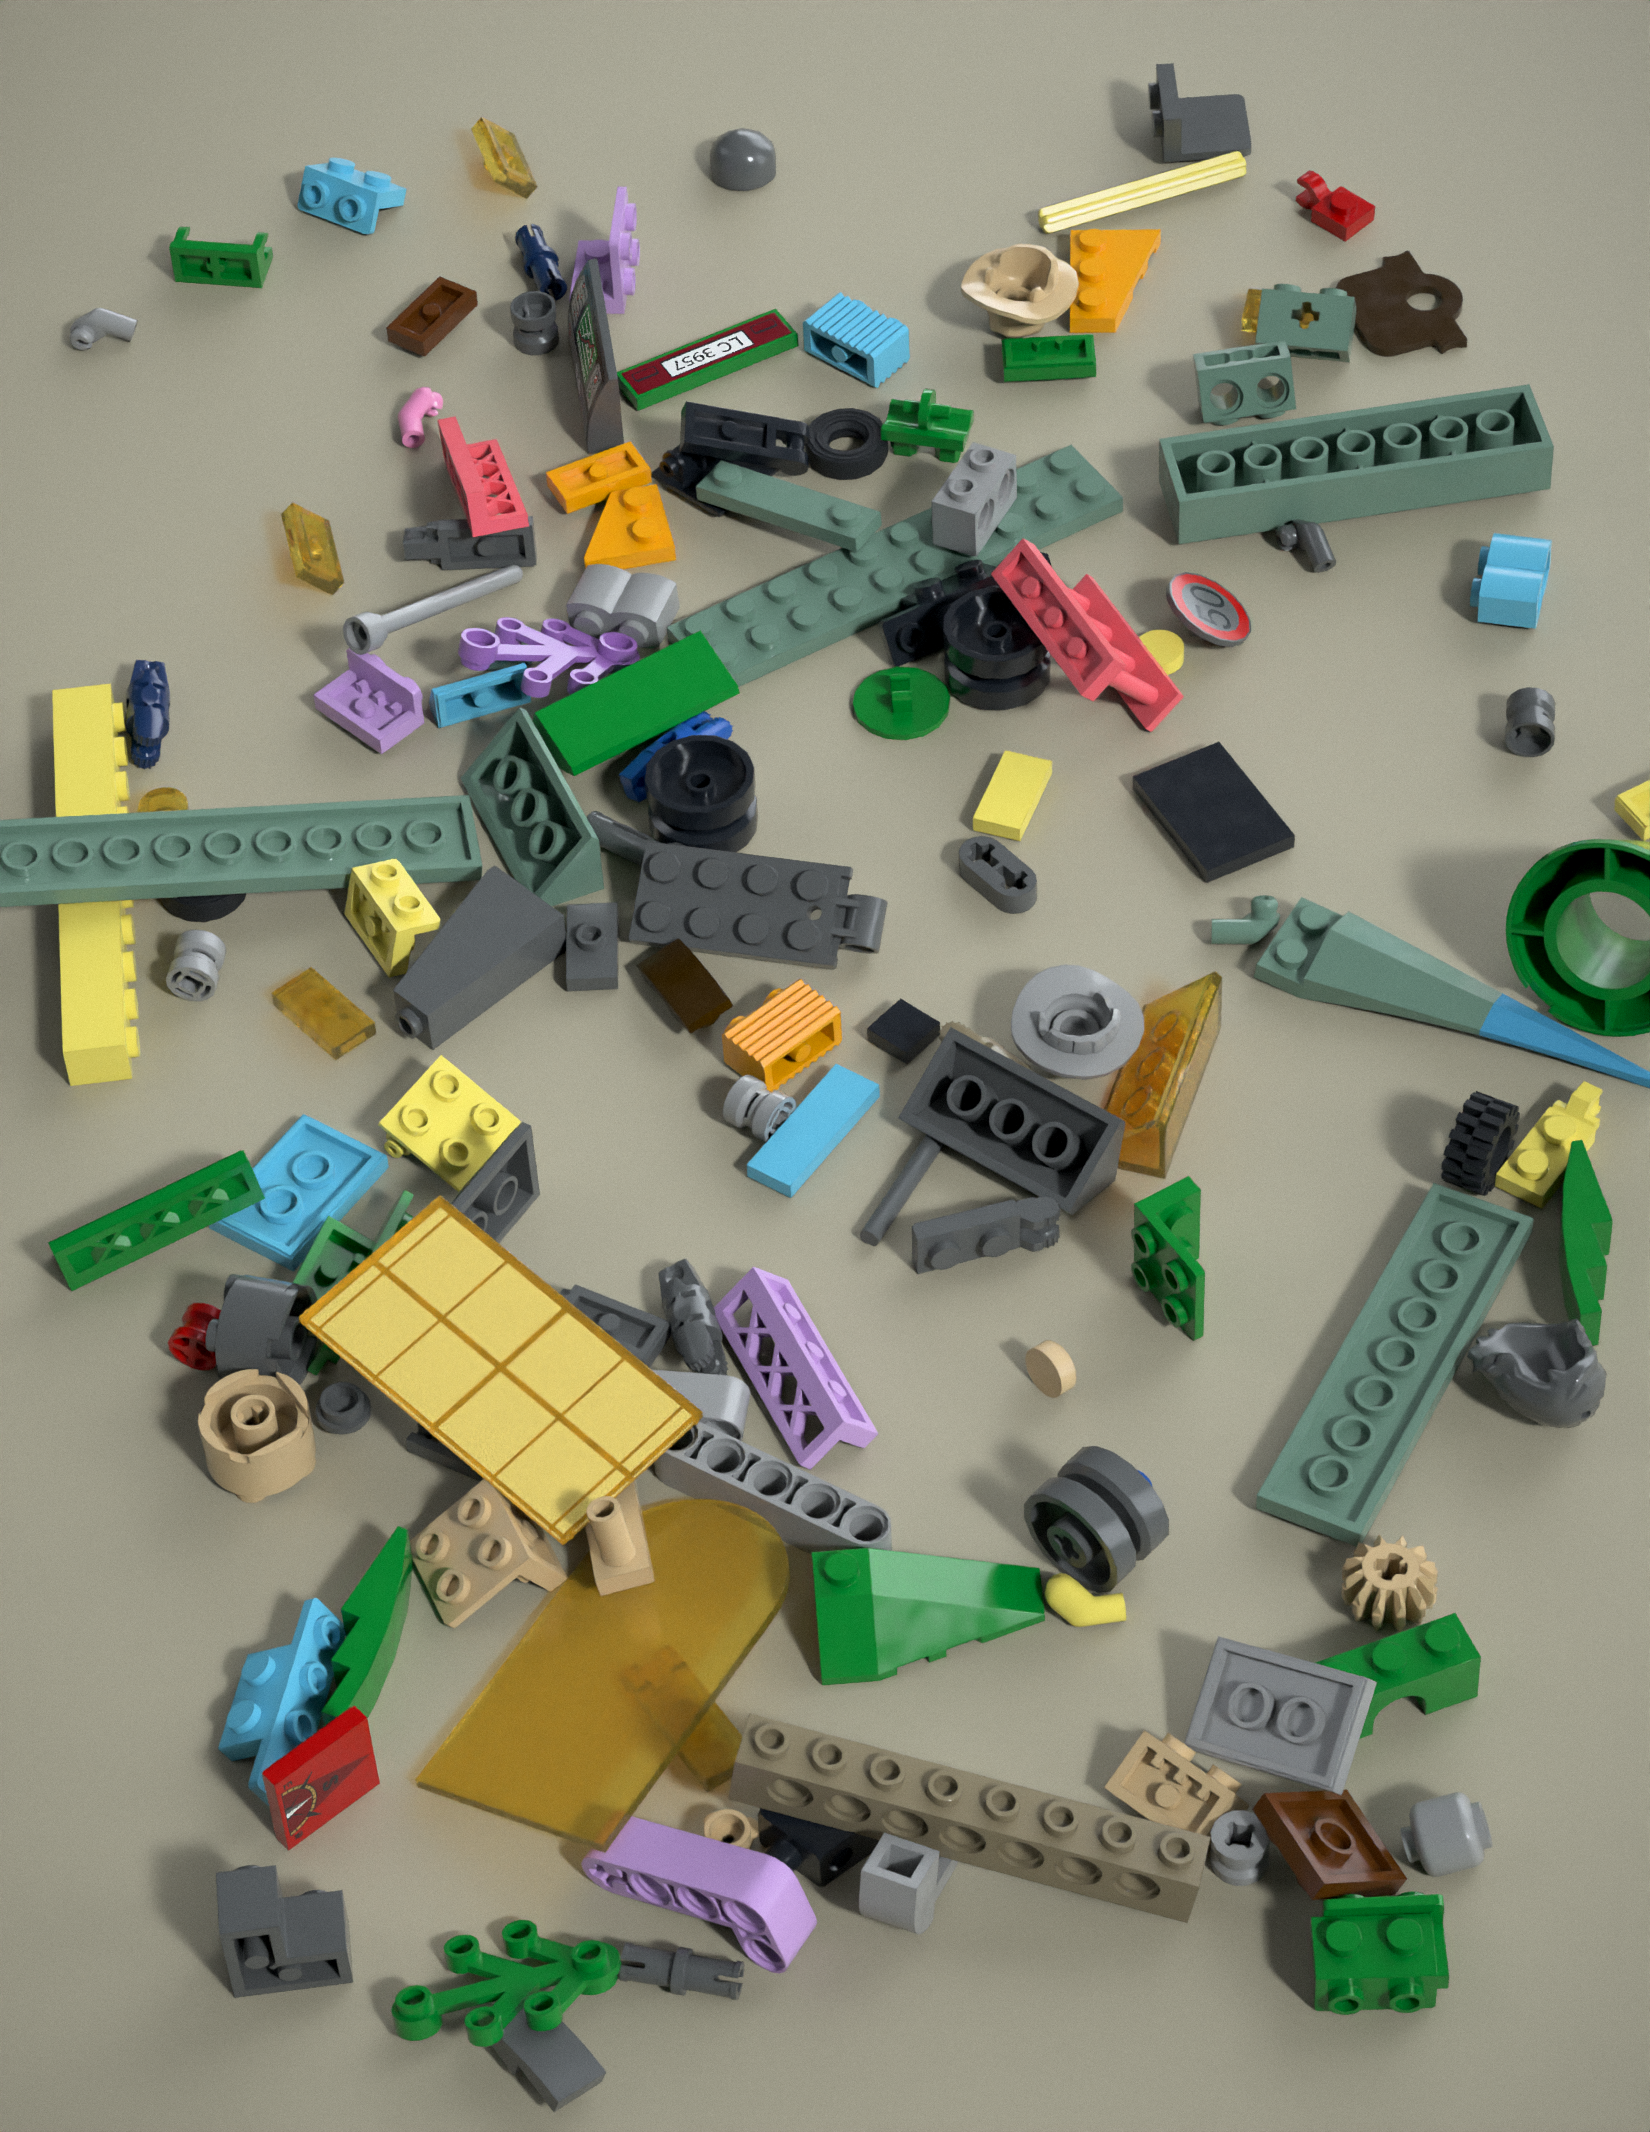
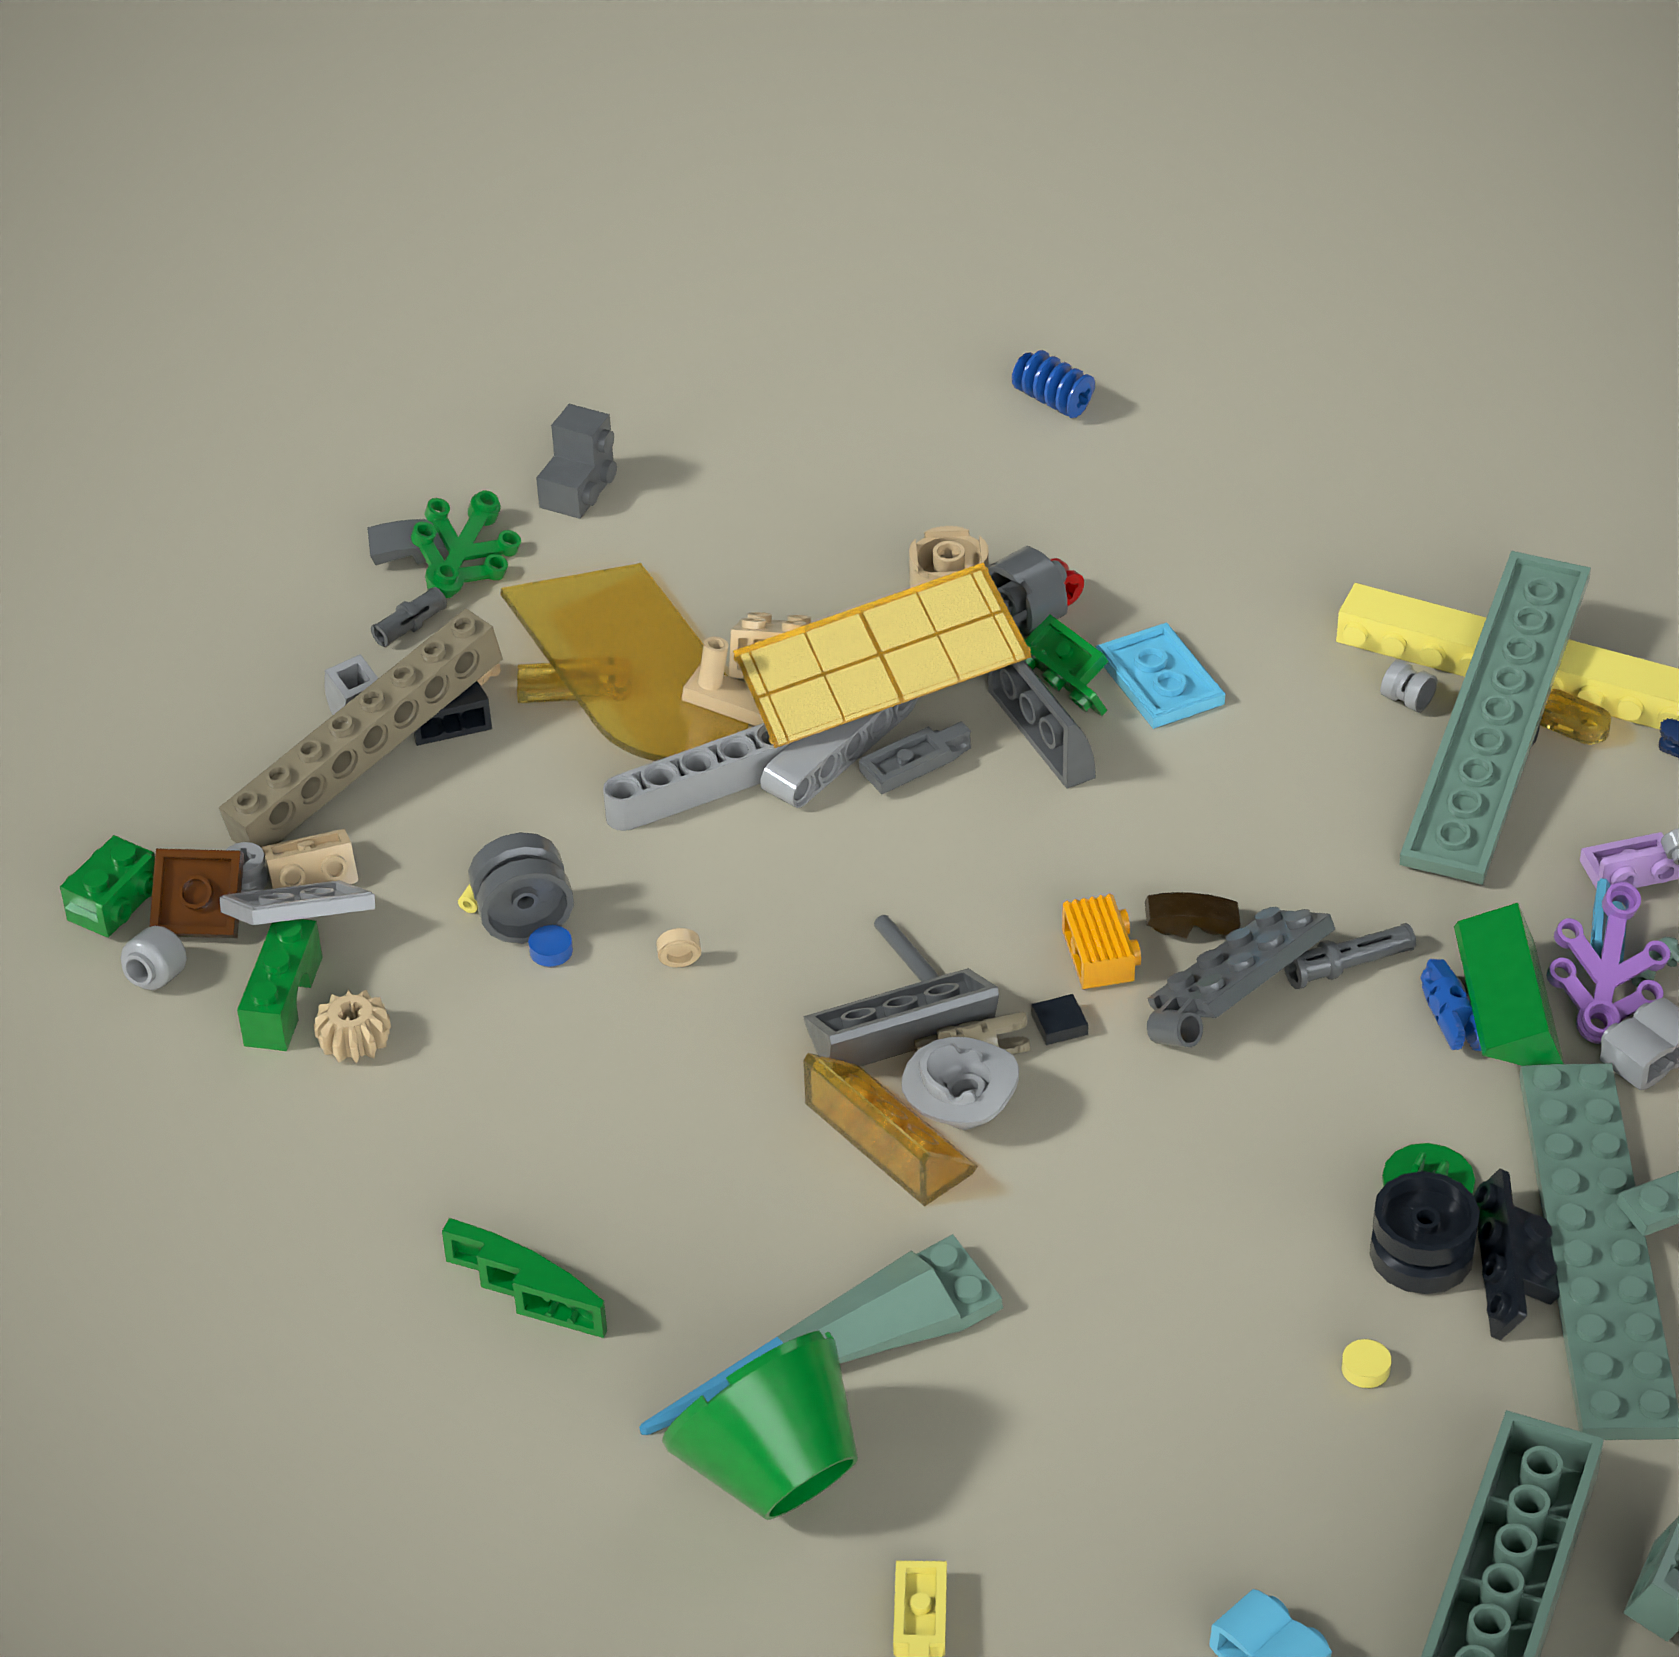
camera: 120 degrees right, 5 degrees down
green fence [48,1150,265,1291] -> none
medium azure bracket [218,1598,346,1806] -> none
red tile [262,1705,380,1851] -> none
clear yellow plate [271,967,376,1060] -> none
green slope [321,1526,413,1726] -> none
light yellow bracket [344,859,440,977] -> none
light yellow hinge [378,1055,521,1192] -> none
dark grey slope [393,865,566,1050] -> none
sand green slope [461,707,604,906] -> none
dark grey plate [566,902,619,991] -> none
lavender beam [581,1814,817,1974] -> none
black wheel [645,735,758,852] -> none
dark grey hinge [658,1259,728,1376] -> none
lavender fence [714,1267,878,1470] -> none
light grey wheel [723,1075,796,1143] -> none
medium azure tile [747,1064,880,1198] -> none
green wedge [812,1548,1045,1685] -> none
dark grey hinge [912,1195,1060,1274] -> none
light grey brick [932,442,1017,557] -> none
dark grey beam [959,836,1037,914] -> none
light yellow tile [973,750,1052,841] -> none
coral fence [991,538,1184,732] -> none
green bracket [1131,1176,1205,1341] -> none
black tile [1133,742,1295,883] -> none
piece [1166,572,1251,647] -> none
sand green arm [1212,895,1281,944] -> none
sand green plate [1256,1183,1534,1547] -> none
dark grey arm [1276,519,1336,573] -> none
black tyre [1441,1091,1520,1196] -> none
dark grey piece [1467,1318,1607,1428] -> none
light yellow hinge [1495,1081,1603,1209] -> none
dark grey wheel [1505,687,1556,757] -> none

